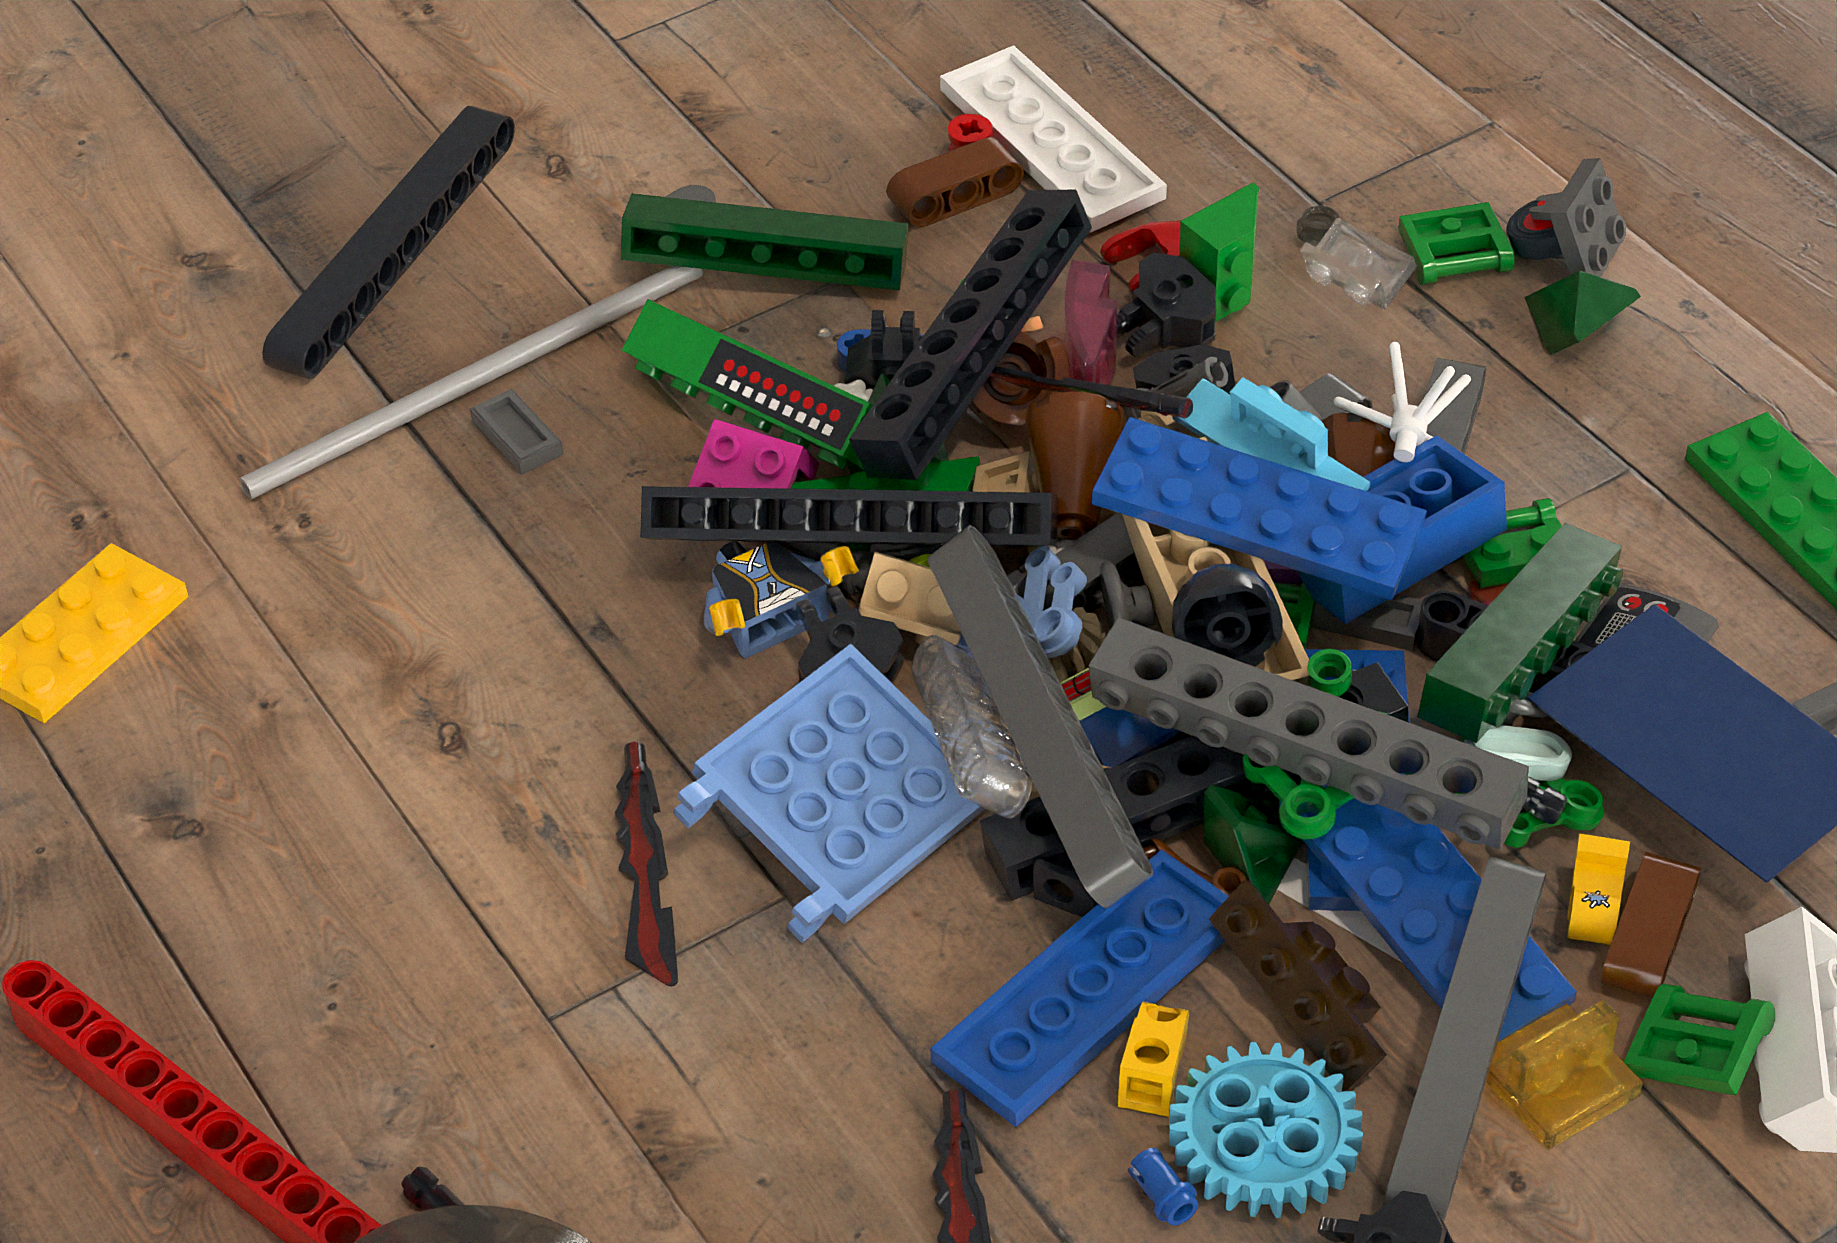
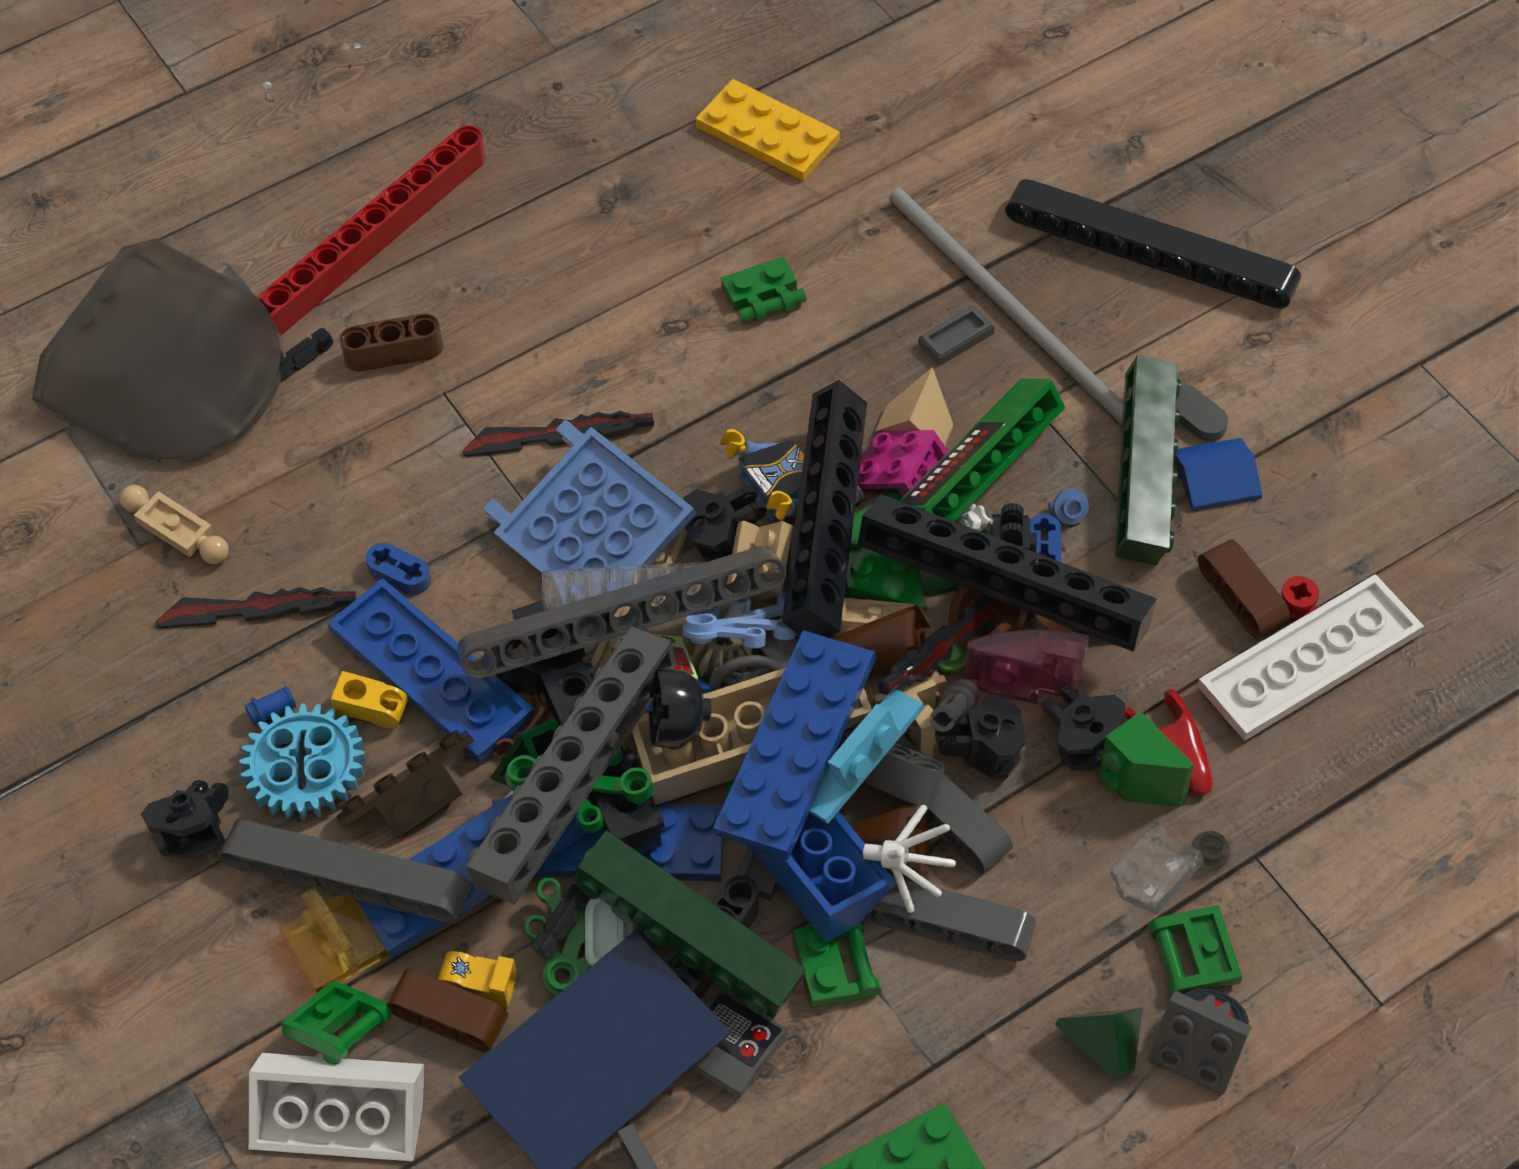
camera: 90 degrees right, 10 degrees up
none -> reddish brown beam [339,313,443,372]
none -> blue beam [366,543,431,595]
none -> green plate [721,257,806,323]
none -> tan slope [875,367,953,447]
none -> medium blue plate [1048,488,1089,525]
none -> blue slope [1174,438,1262,511]

